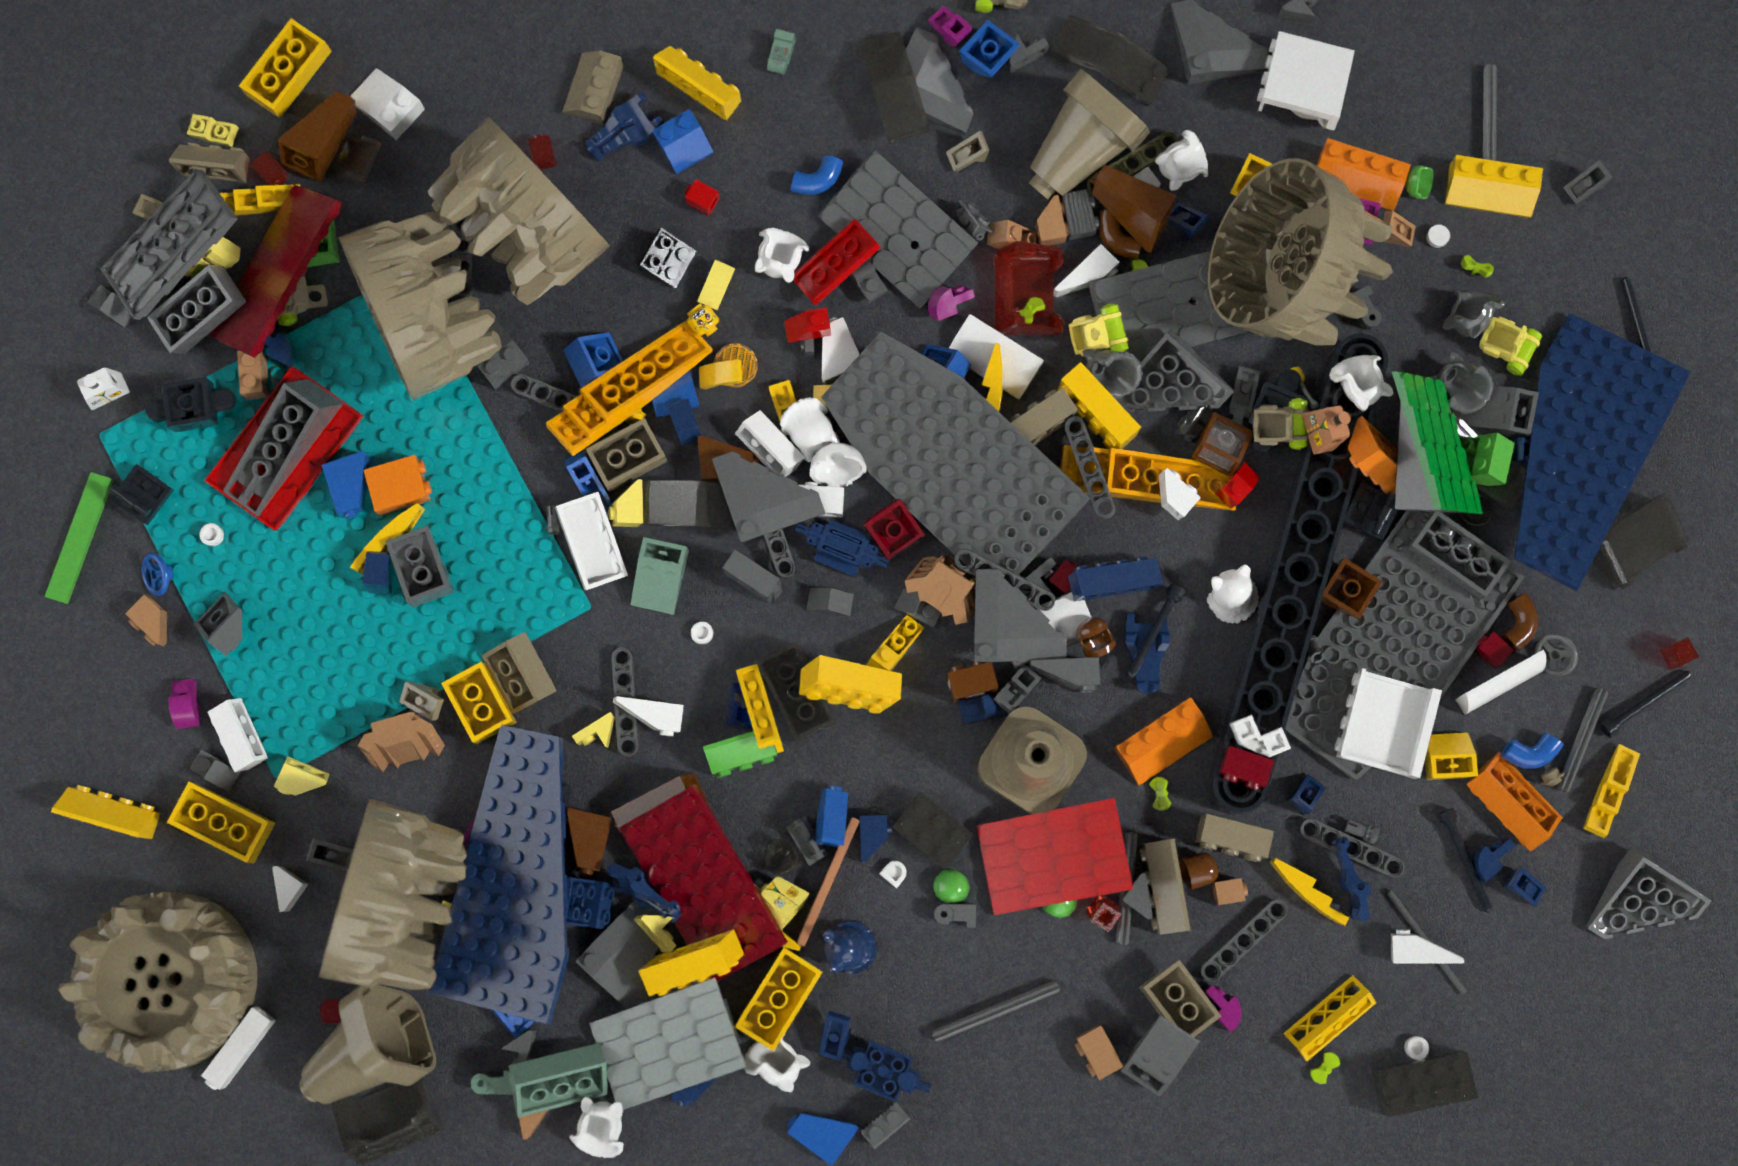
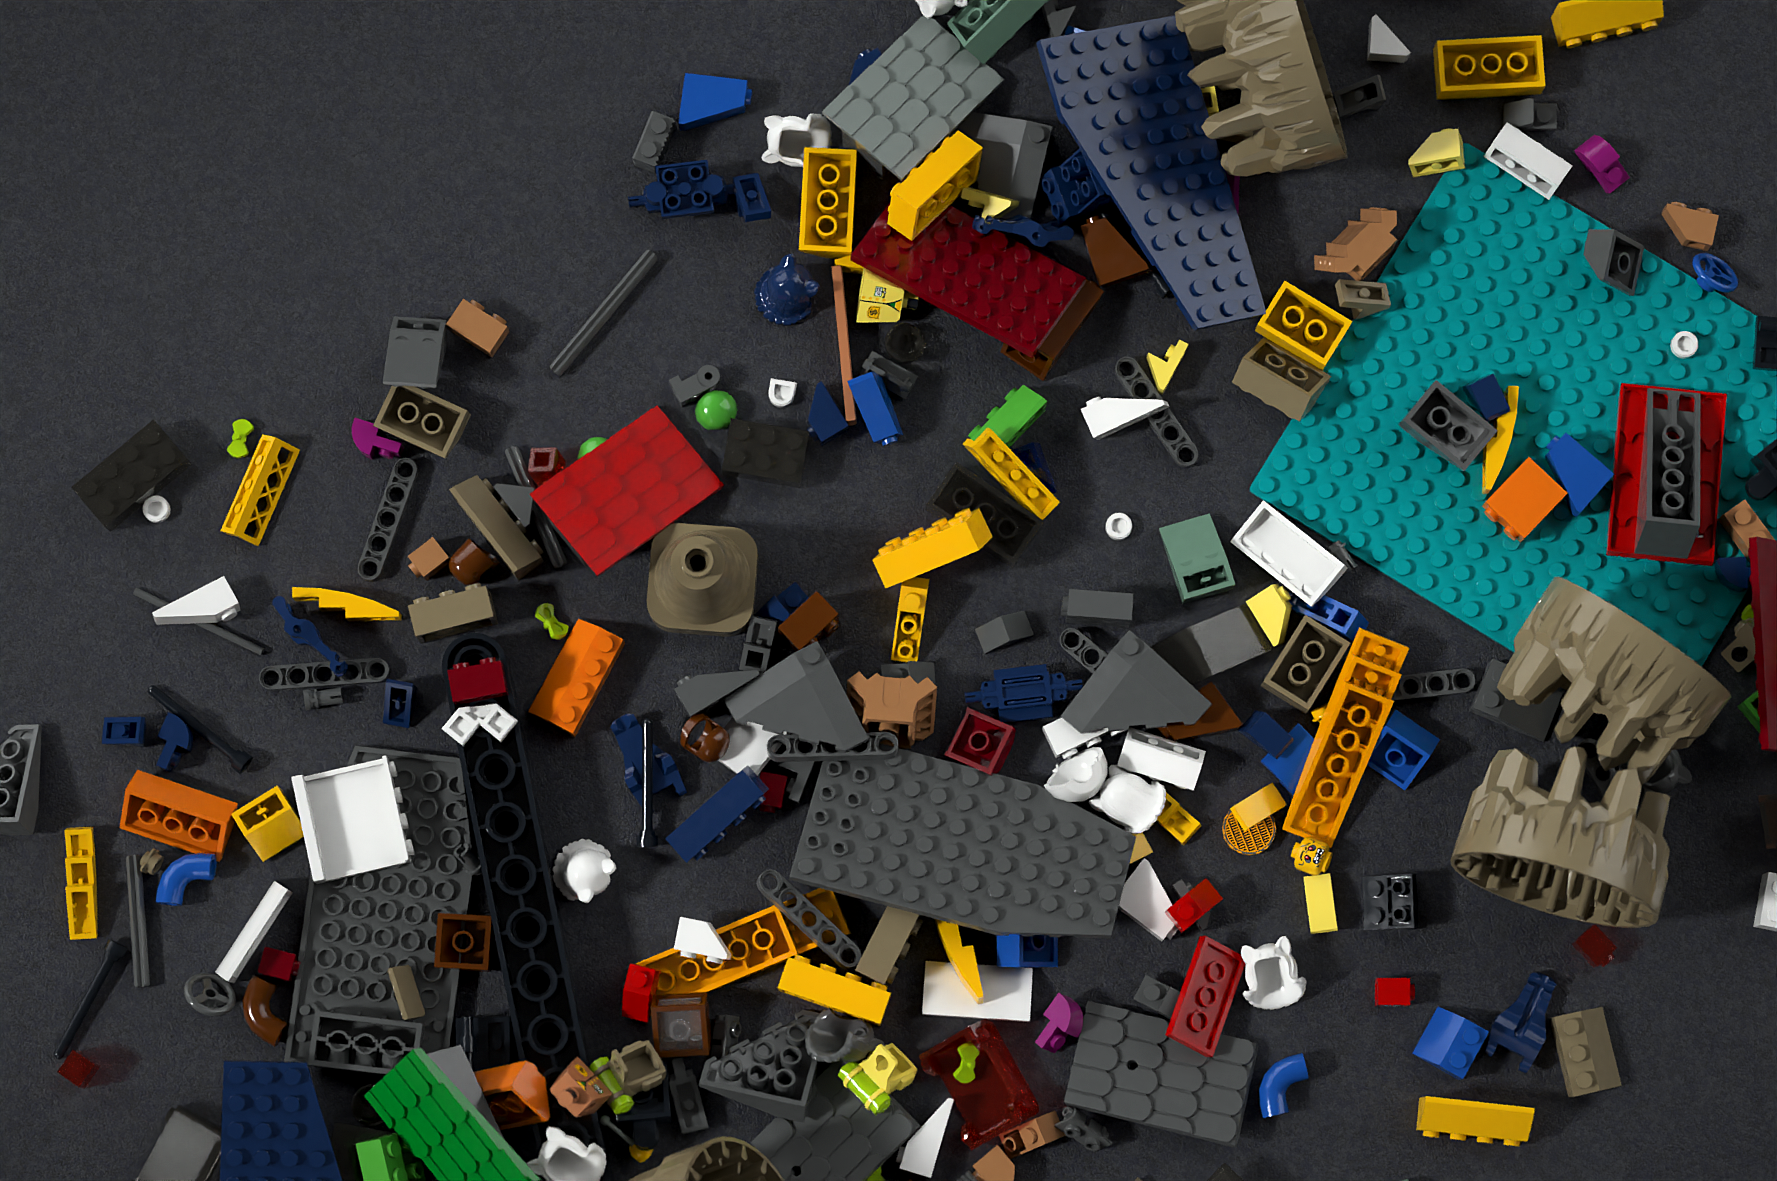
camera: 150 degrees right, 0 degrees up
none -> dark tan slope [387,965,425,1022]

